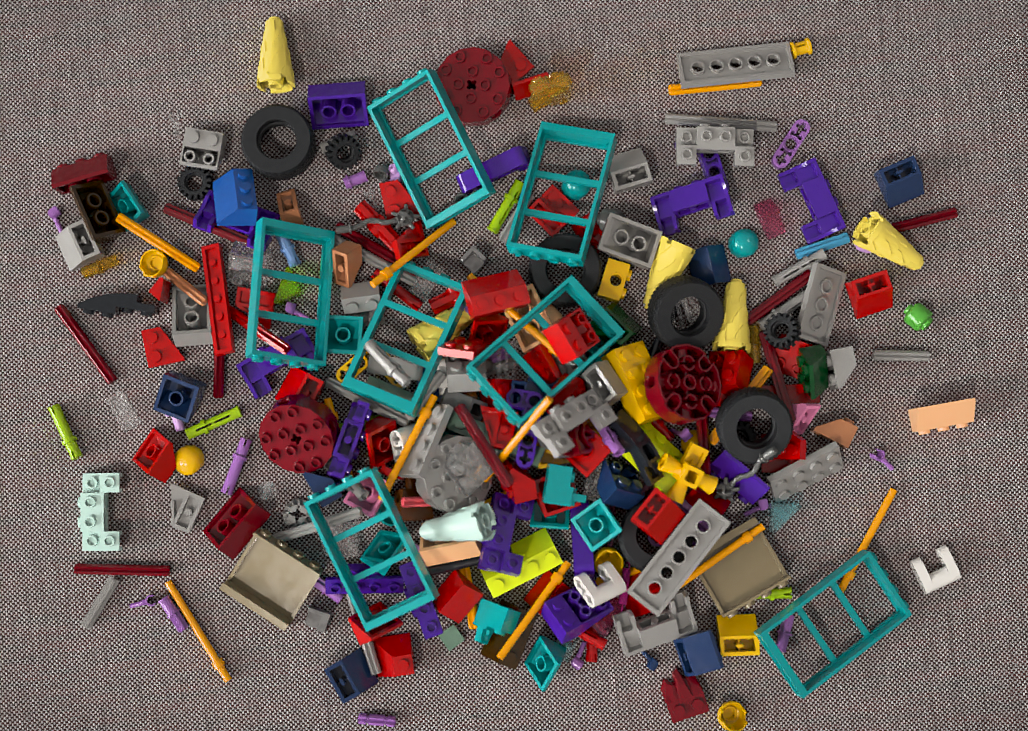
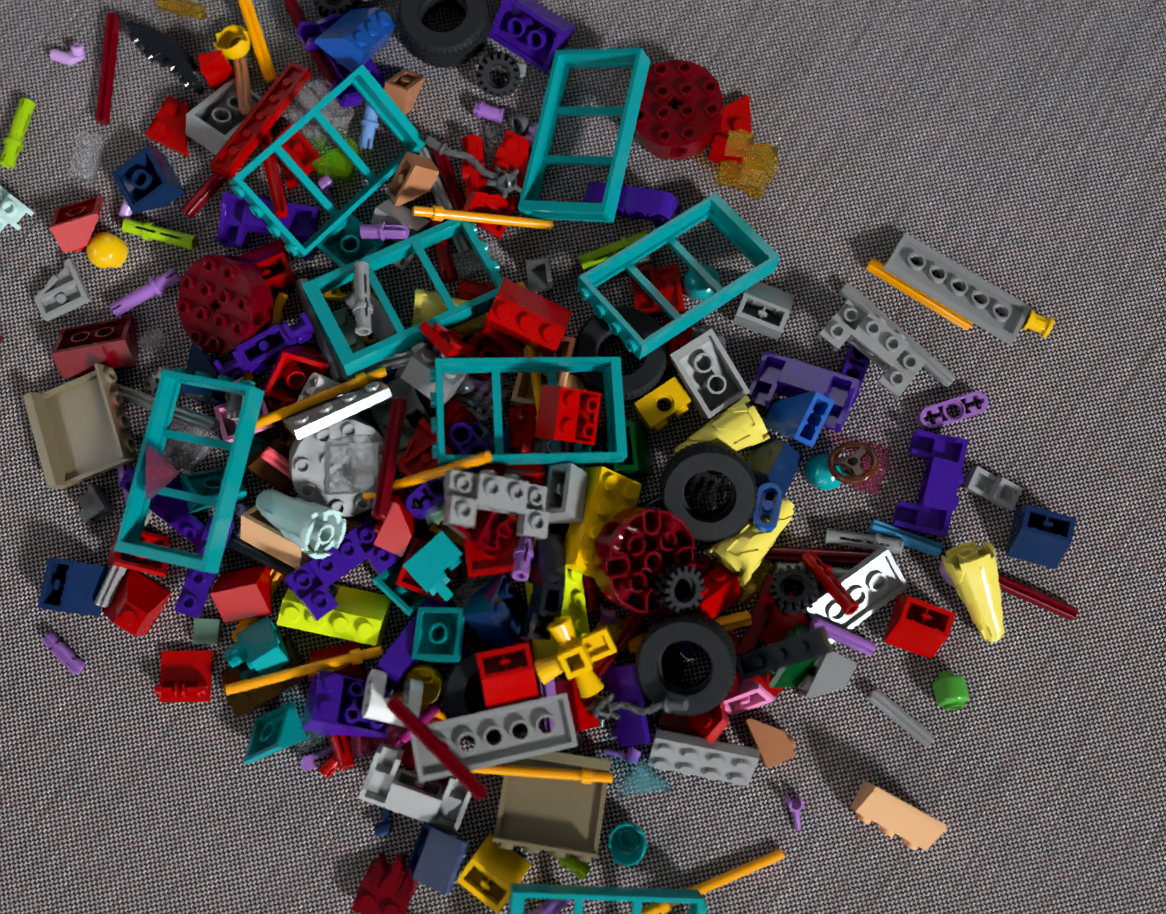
camera: 40 degrees right, 5 degrees down
none -> lavender arm [50,43,86,66]
none -> clear pink slope [145,444,179,499]
none -> red hinge [154,650,213,702]
none -> medium lavender axle [360,222,410,242]
none -> dark red axle [386,696,488,801]
none -> teal hair [608,822,647,867]
none -> black tyre [654,563,705,614]
none -> black tile [736,625,833,681]
none -> blue plate [752,483,783,532]
none -> blue slope [763,391,835,447]
none -> red pin [801,550,860,616]
none -> medium lavender axle [809,617,876,656]
none -> reddish brown piece [827,441,879,484]
none -> light grey slope [962,466,1023,511]

